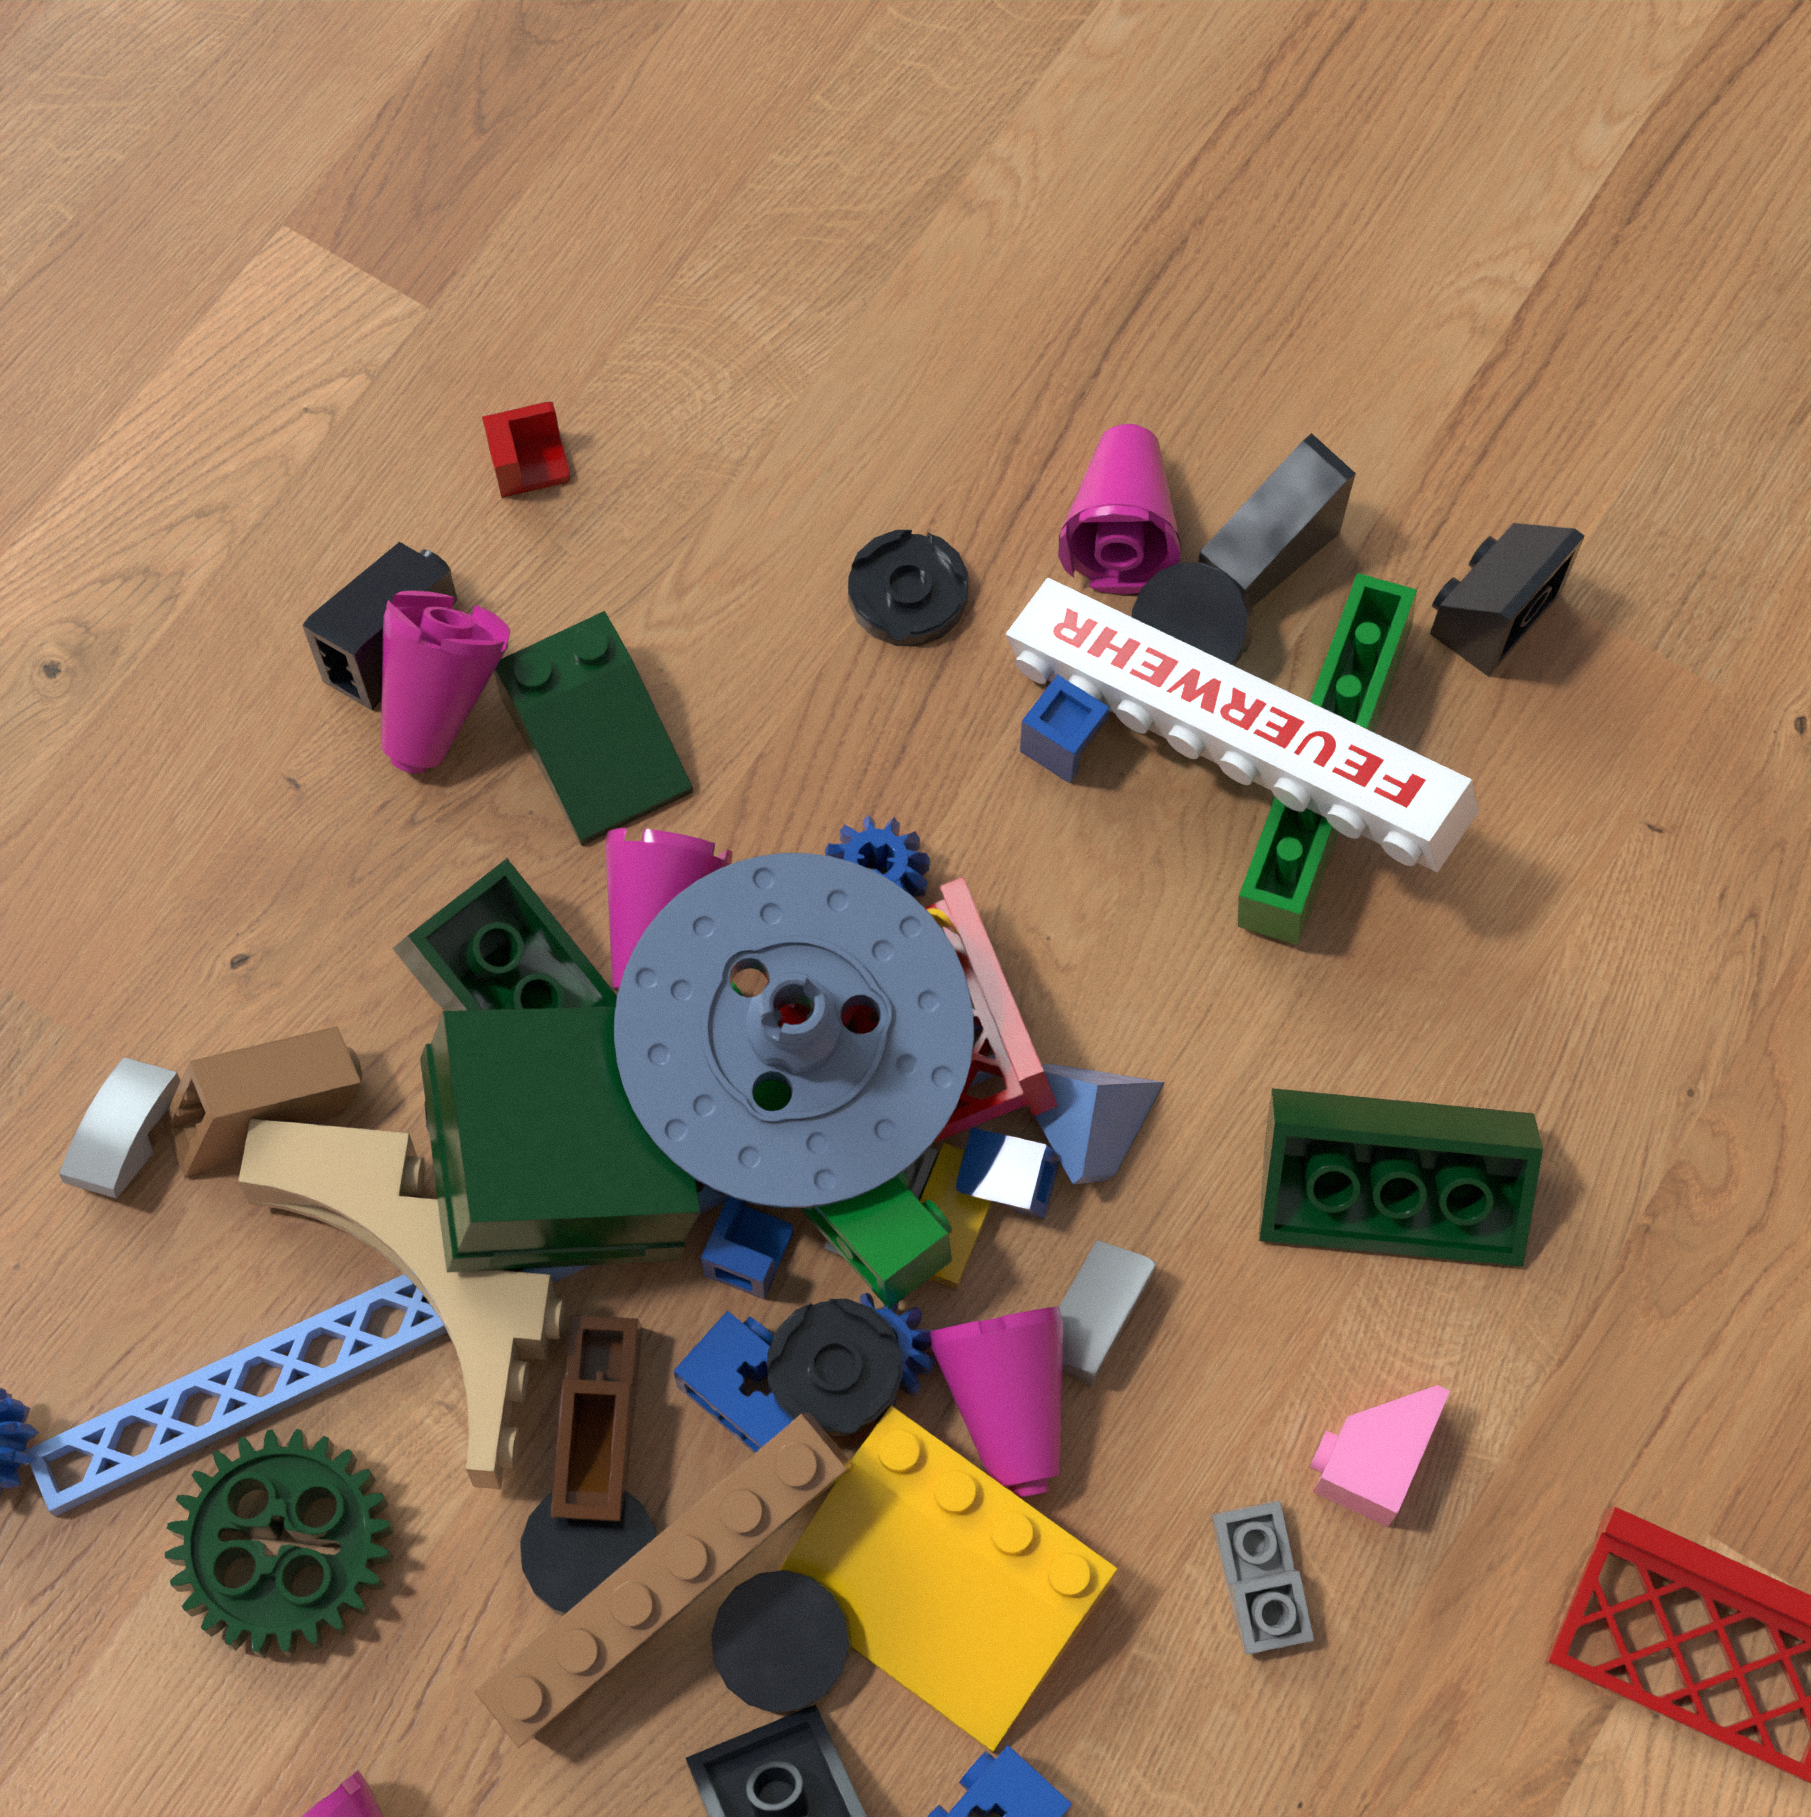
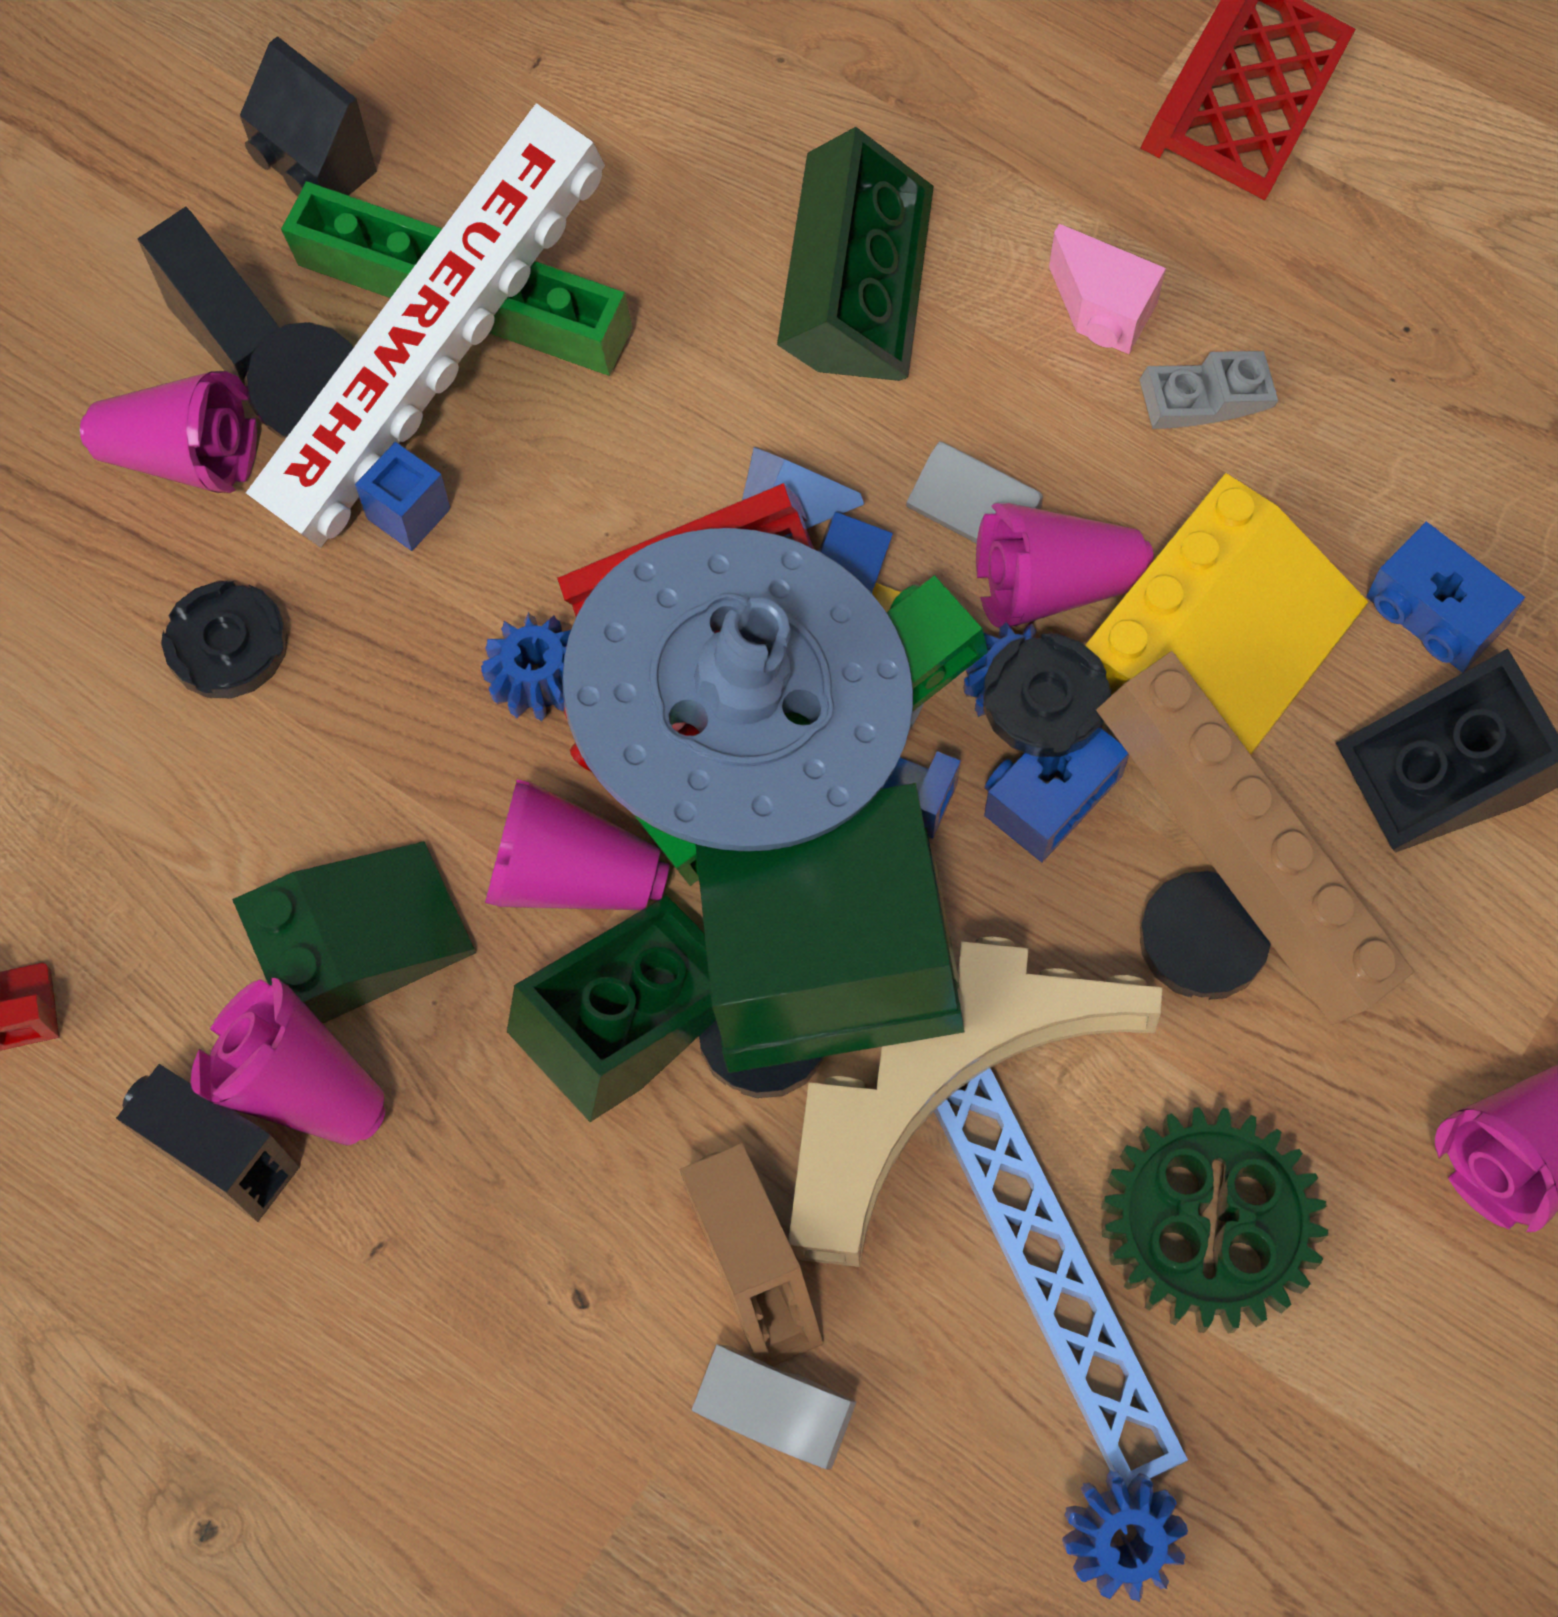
camera: 85 degrees left, 0 degrees up
reddish brown slope [550,1315,642,1522] -> none
black tile [711,1570,852,1713] -> none

